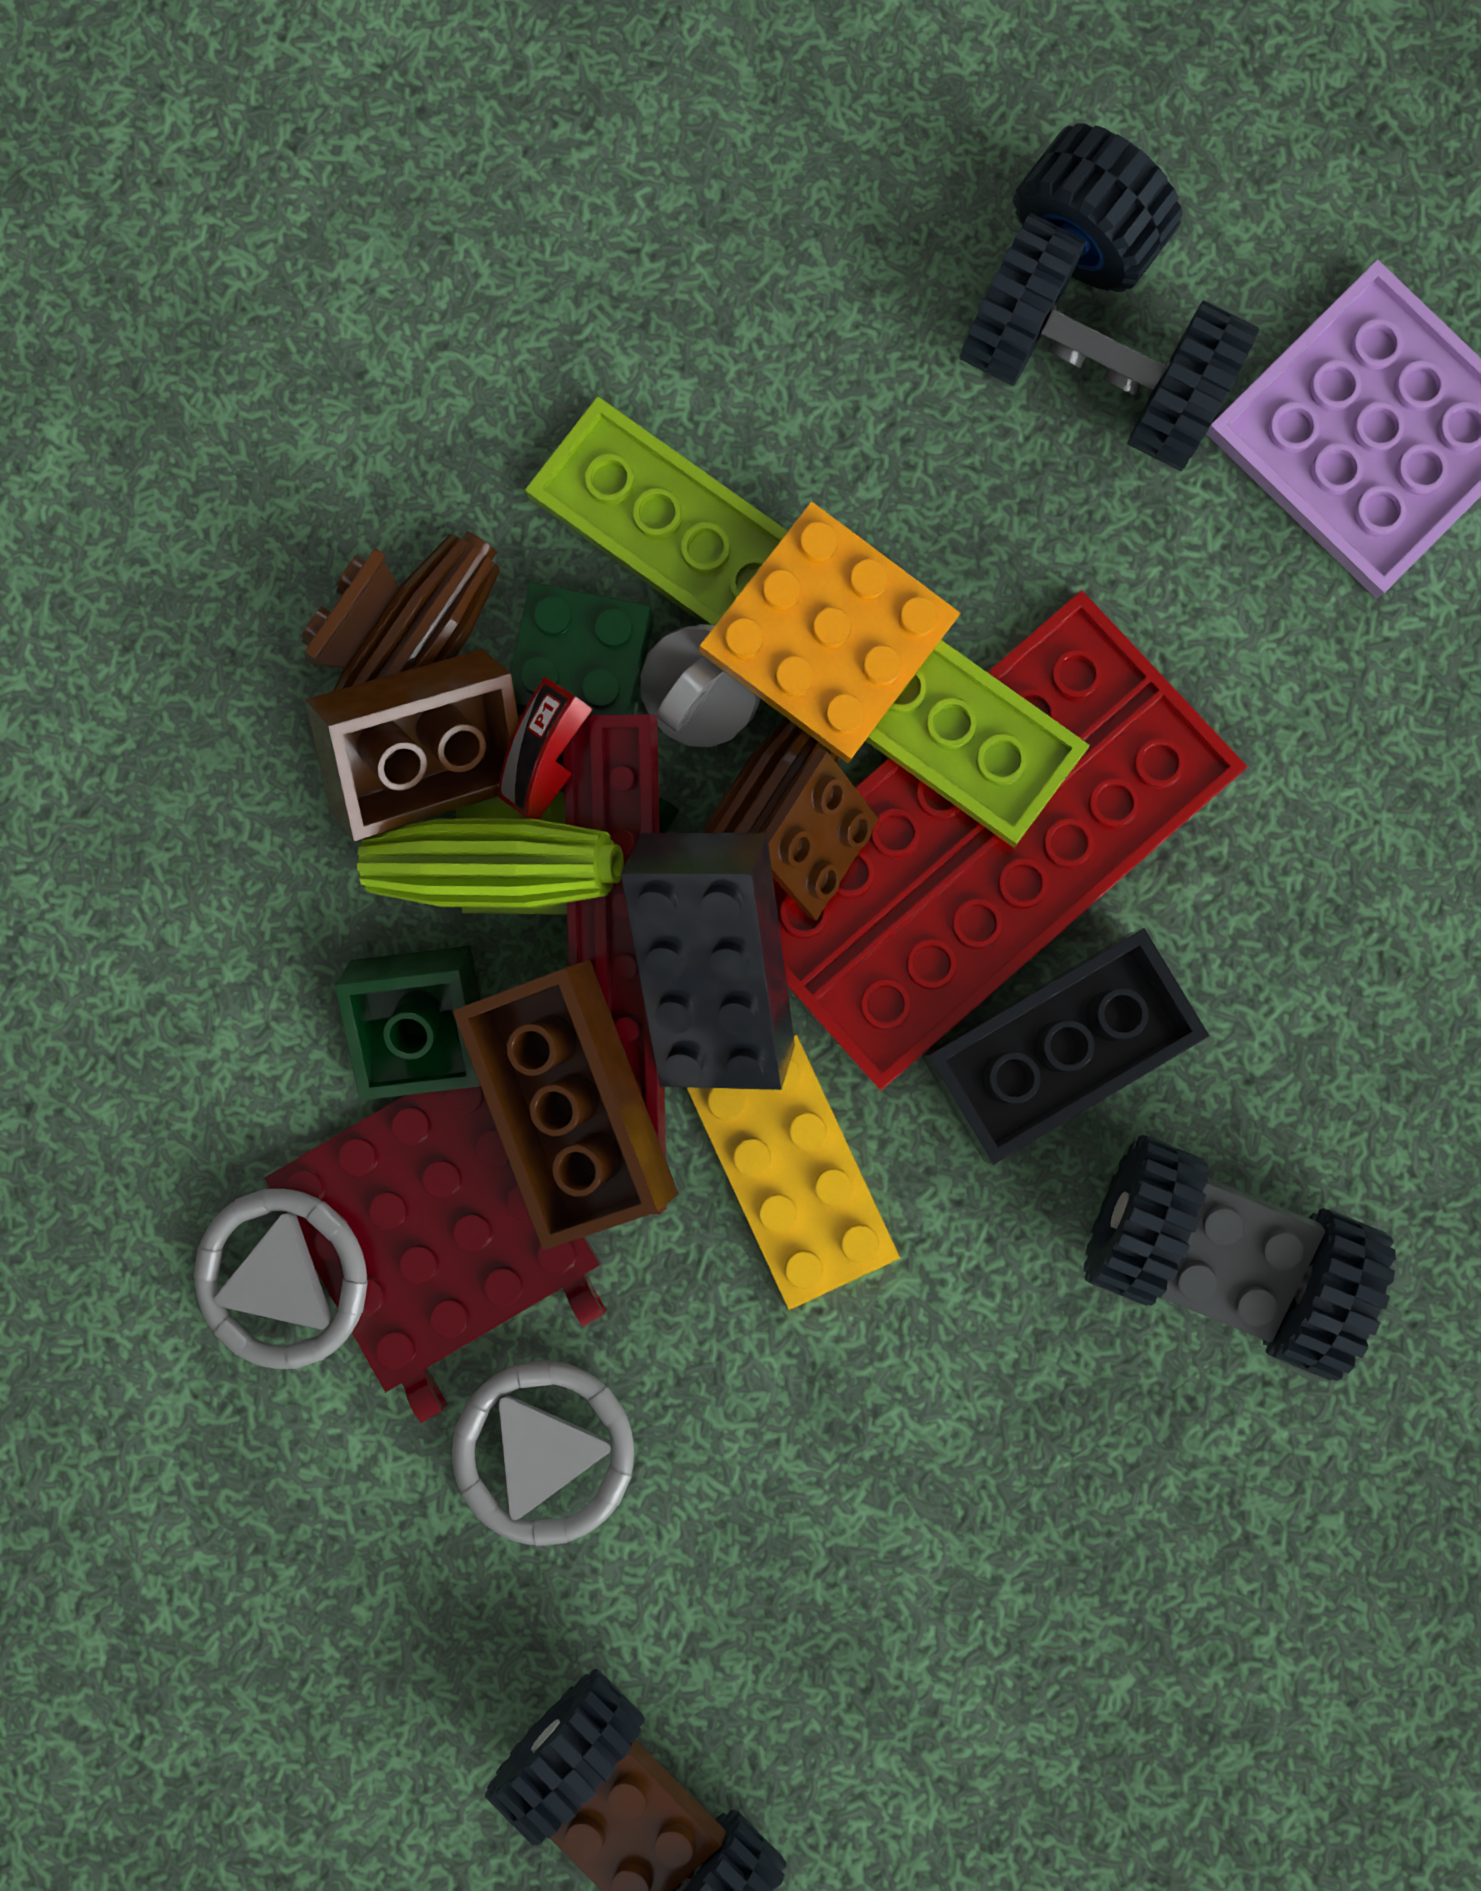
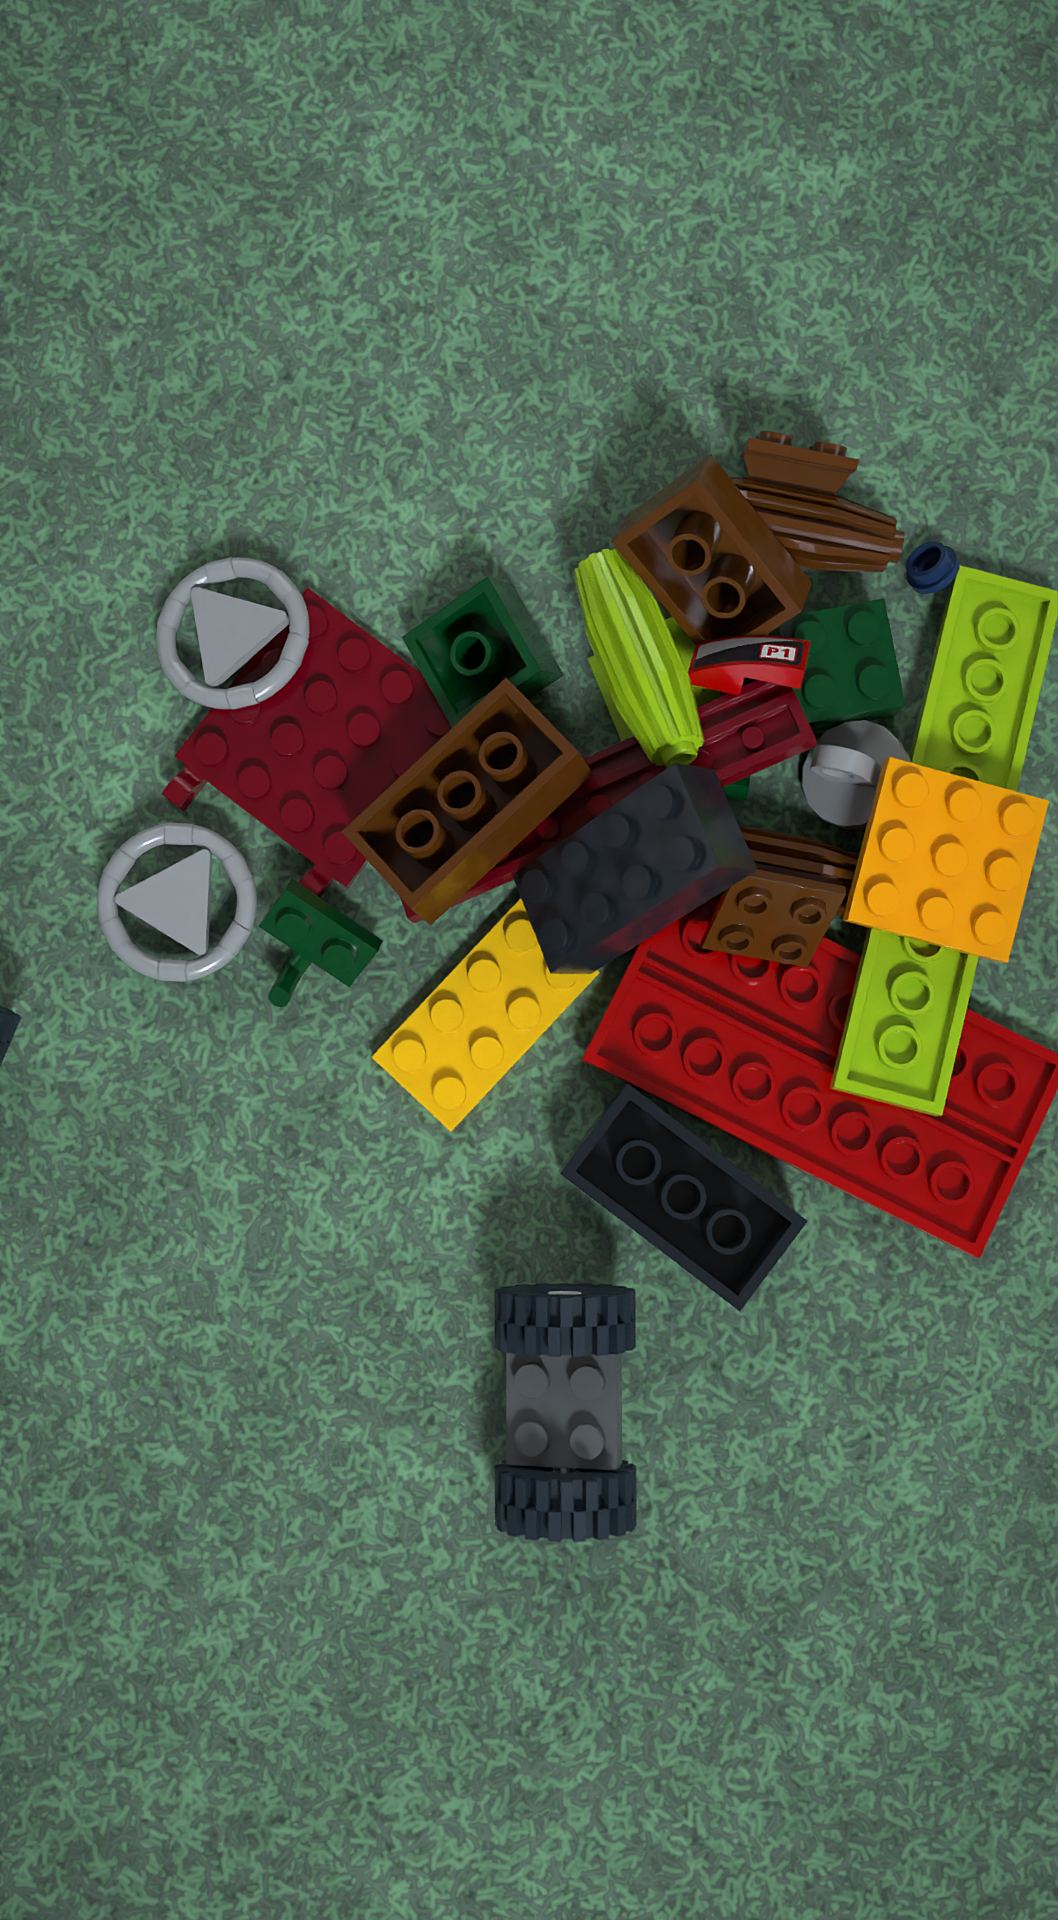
camera: 65 degrees right, 0 degrees up
none -> dark green plate [258,879,383,1007]
none -> dark blue plate [906,541,960,594]

